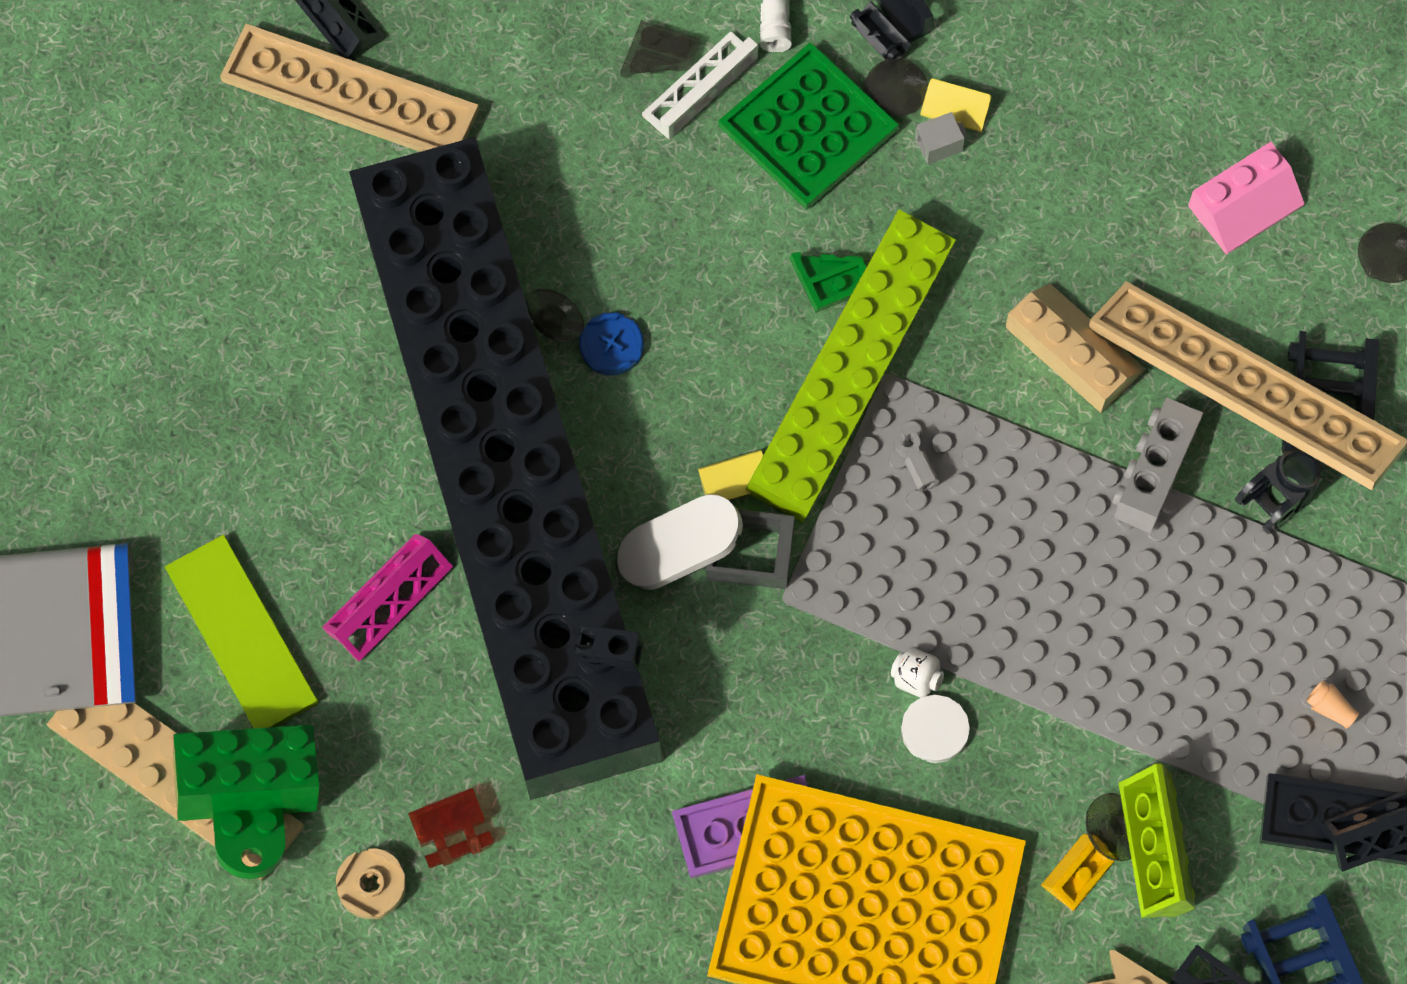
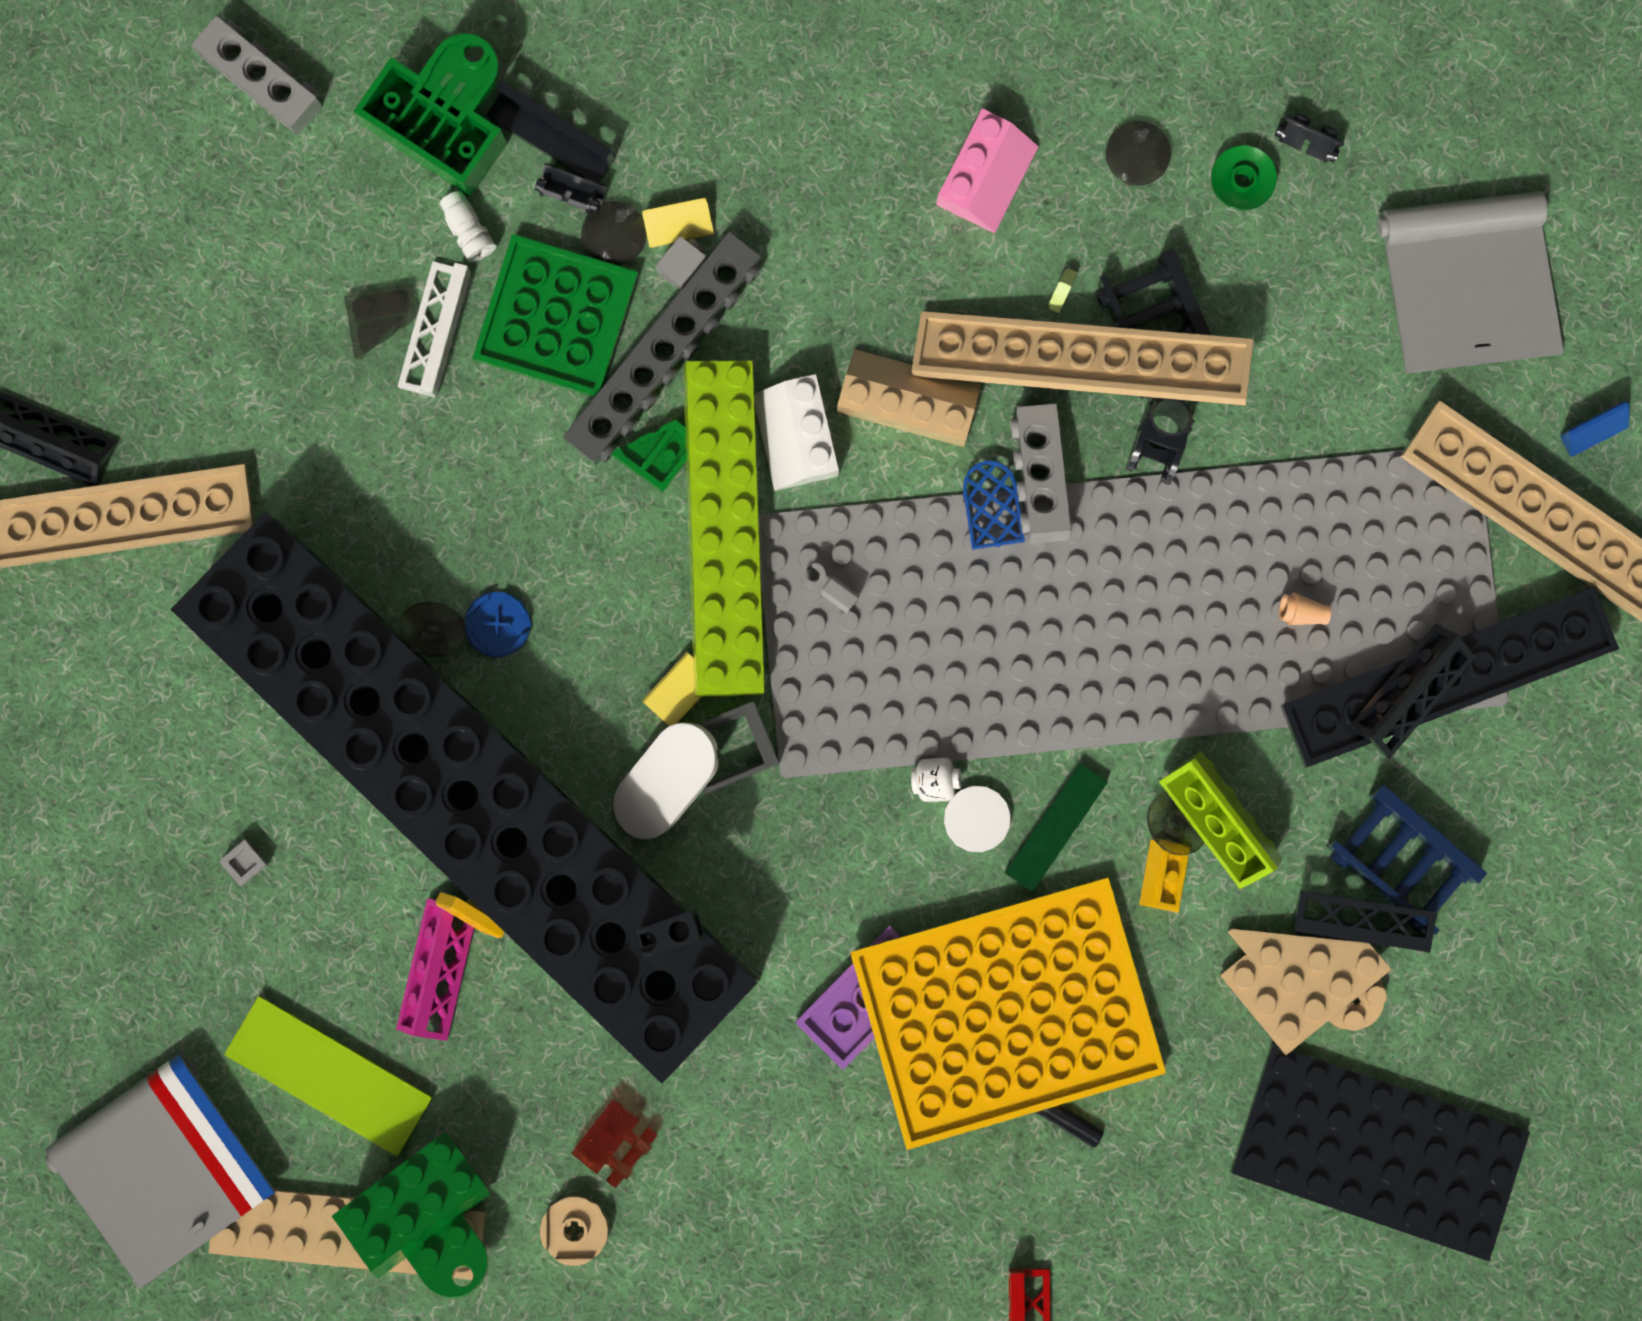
camera: 30 degrees left, 15 degrees up
none -> light grey plate [219,839,269,887]
none -> yellow plate [435,892,505,938]
none -> dark grey brick [563,232,762,466]
none -> white slope [754,374,839,491]
none -> blue window [963,461,1025,550]
none -> dark green tile [1005,763,1108,892]
none -> yellowish green tile [1048,268,1078,313]

